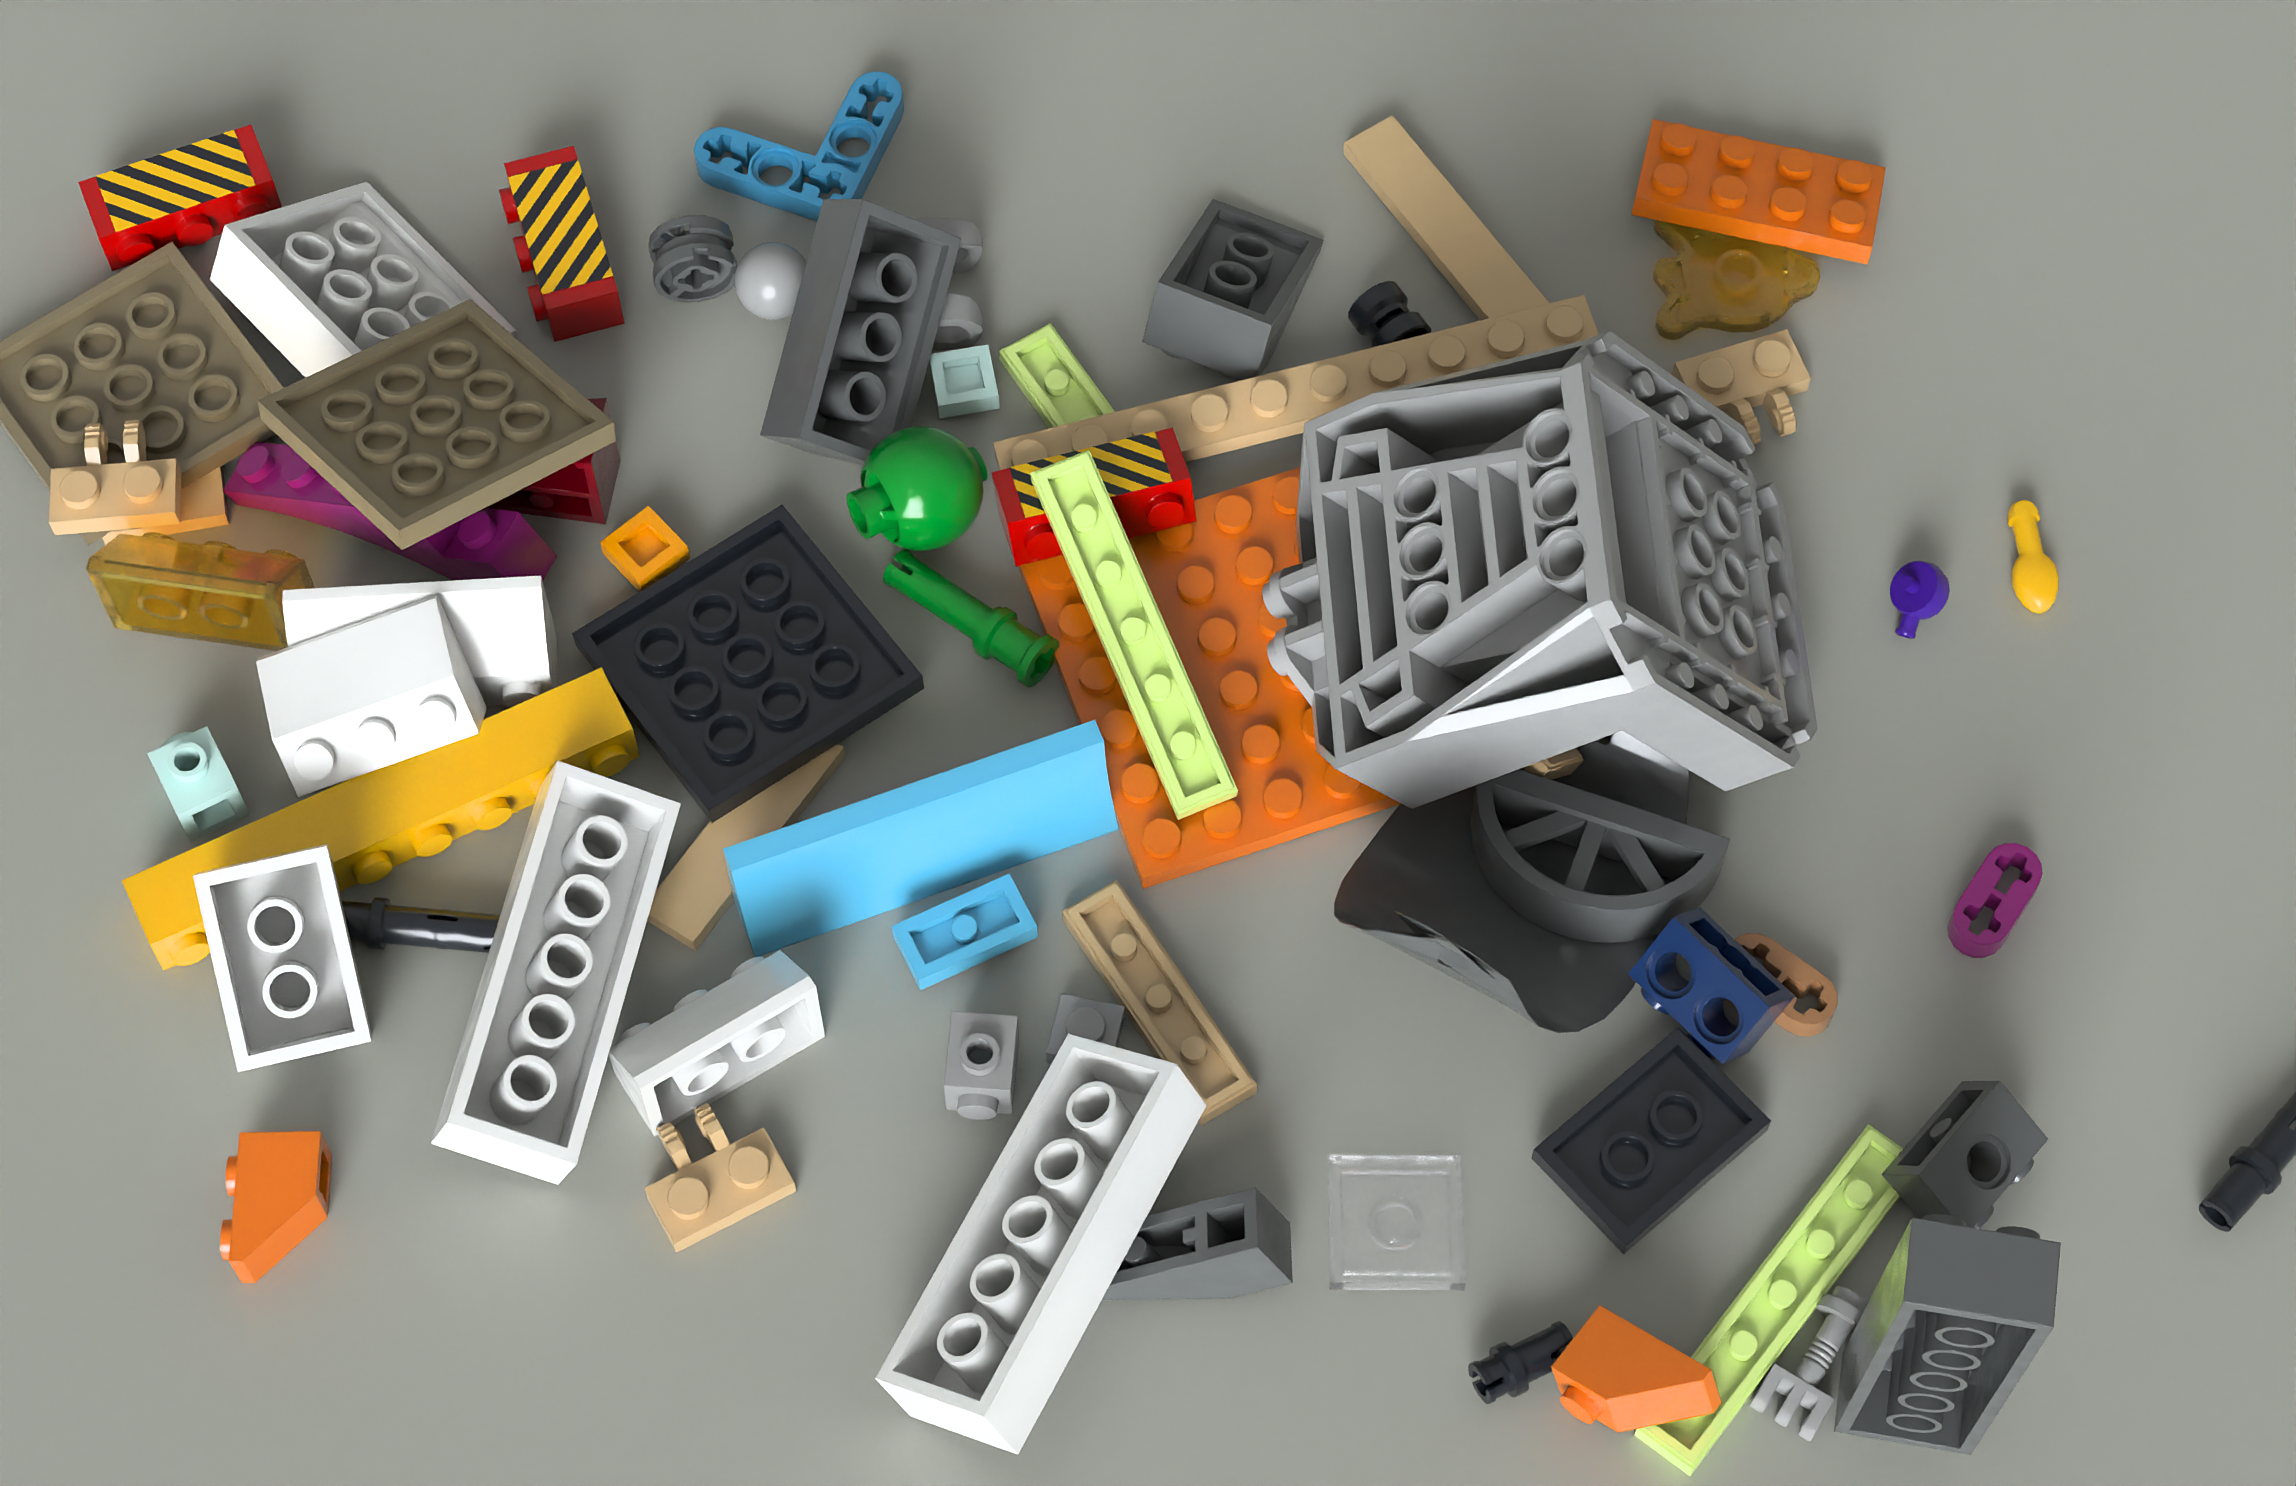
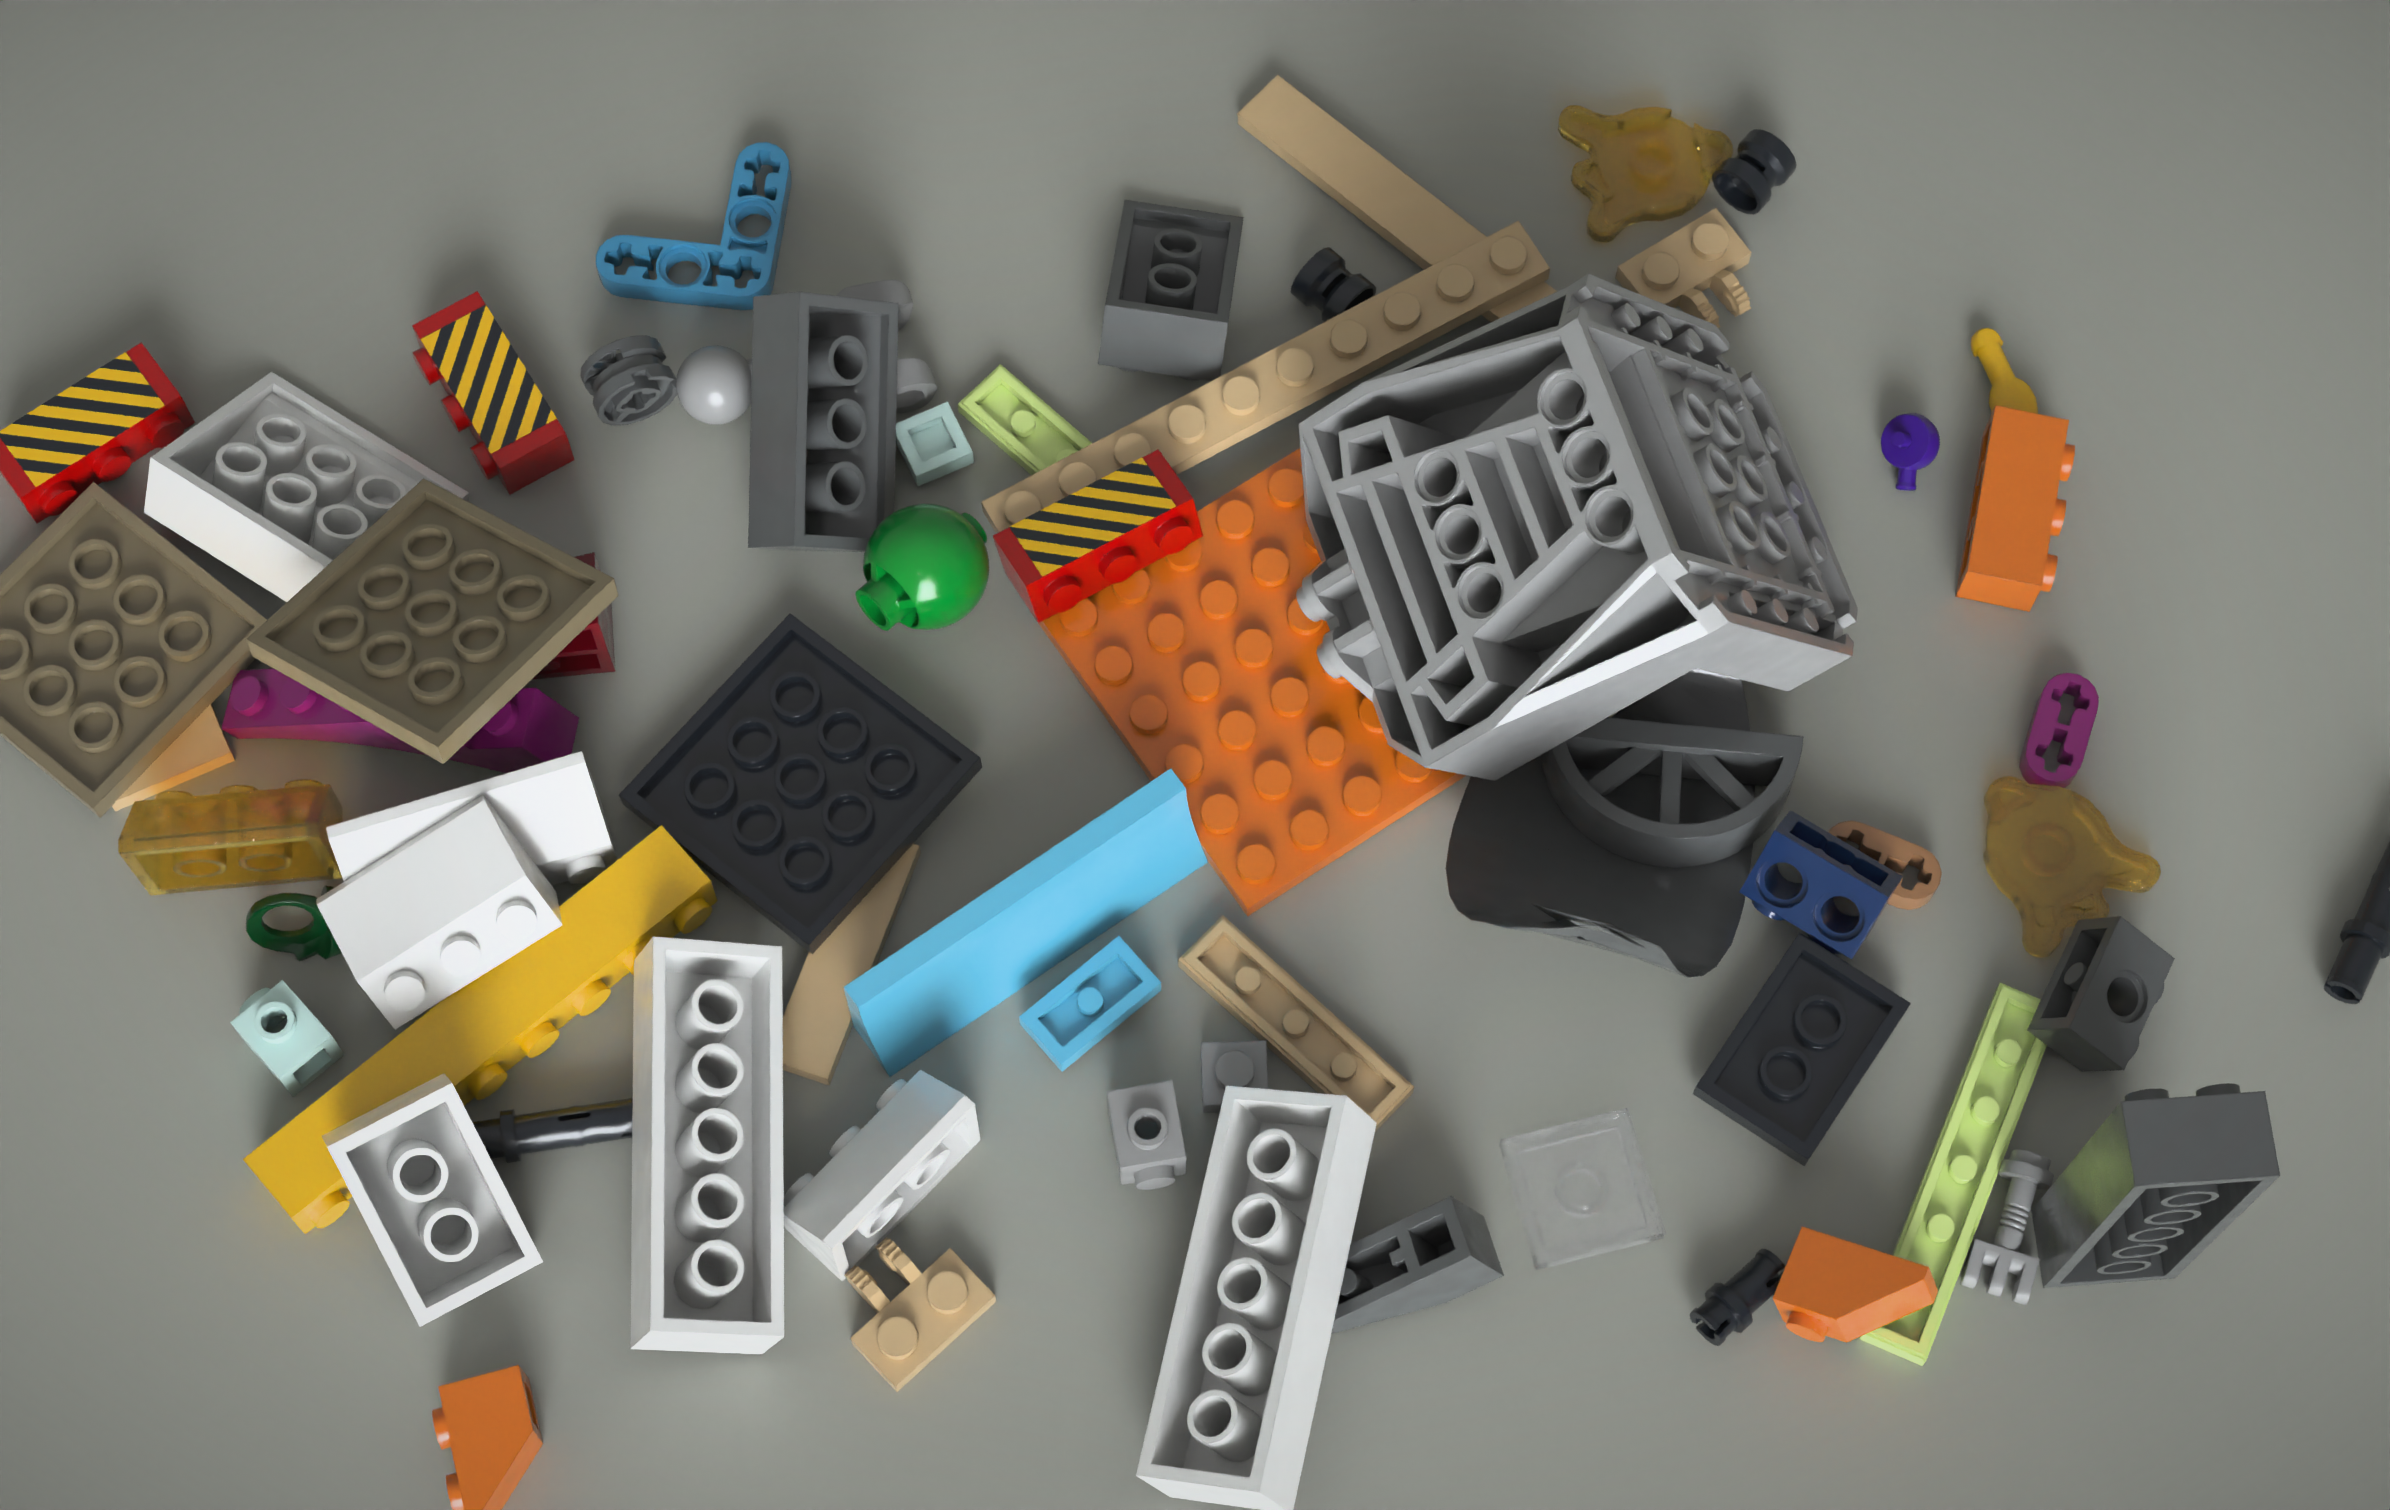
camera: 15 degrees left, 5 degrees up
tan hinge [49,420,182,535] -> none
light orange plate [600,506,690,592] -> none
green pin [883,550,1060,688] -> none
yellowish green tile [1030,450,1238,820] -> none
orange plate [1631,119,1886,265] -> none
none -> dark green piece [245,885,342,961]
none -> black wheel [1712,129,1797,215]
none -> orange brick [1955,405,2075,612]
none -> clear yellow tile [1983,776,2161,958]

